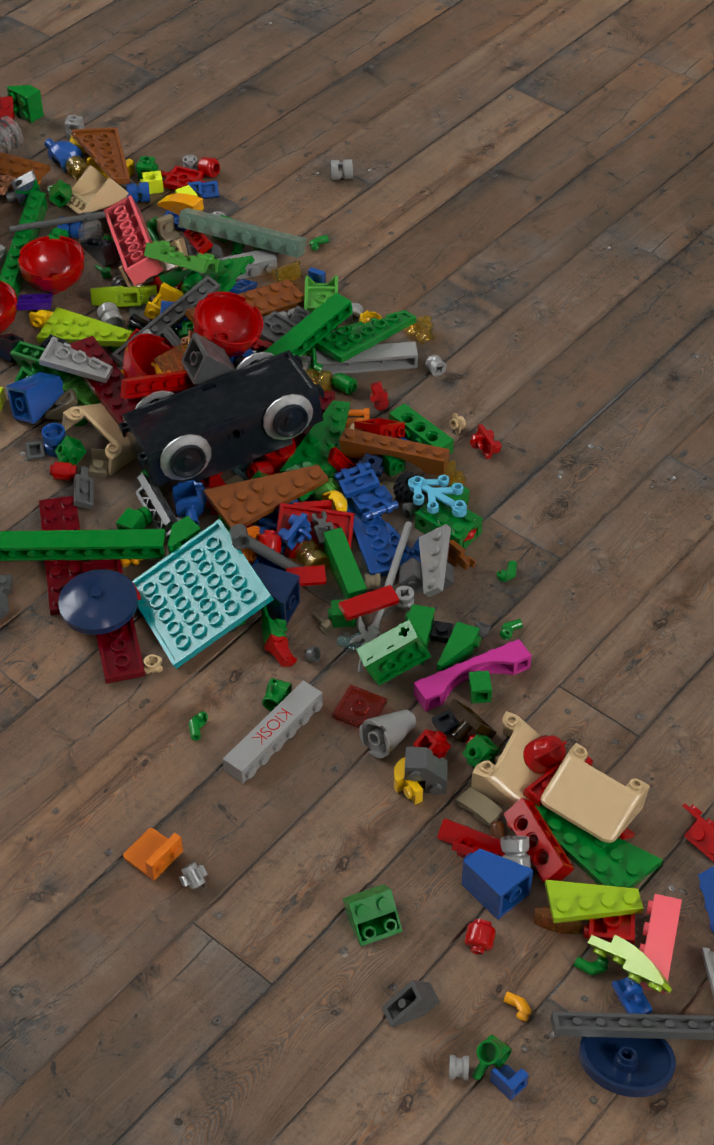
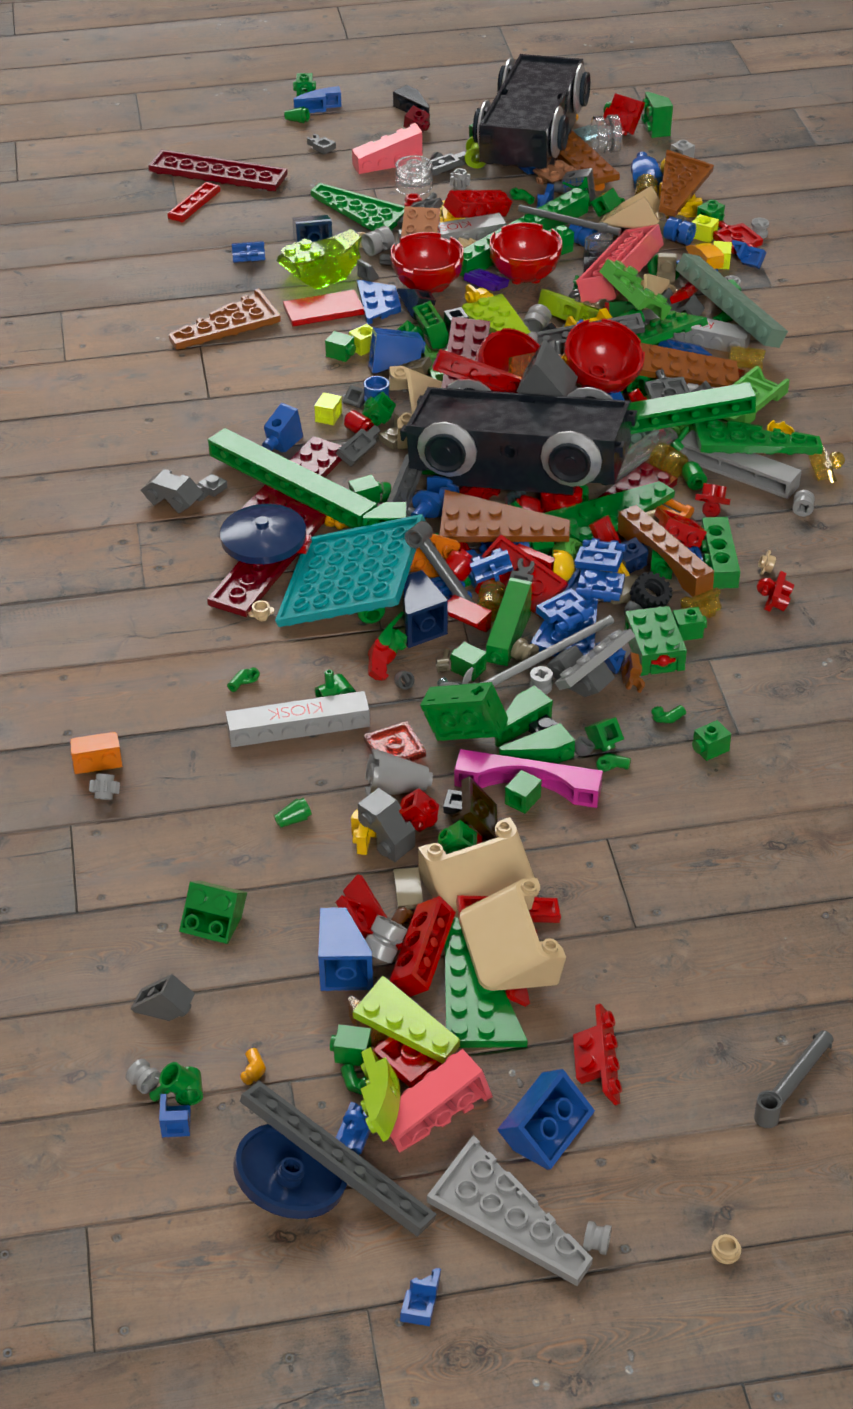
camera: 40 degrees right, 5 degrees down
light grey wing [39,336,113,383] -> none
red head [197,157,221,178] -> none
blue plate [308,267,326,283] -> none
green arm [309,235,329,251] -> none
red tile [338,585,400,621] -> none
light grey wheel [346,303,364,324] -> none
medium azure plant [408,475,467,517] -> none
red head [464,919,496,955] -> none
red piece [523,735,567,774] -> none
none -> blue torso [262,403,304,452]
none -> green cone [274,798,312,828]
none -> neon yellow brick [314,392,342,426]
none -> brick [330,1024,372,1066]
none -> blue plate [536,588,595,632]
none -> blue slope [537,184,554,208]
none -> green brick [584,717,624,752]
none -> green brick [692,720,731,761]

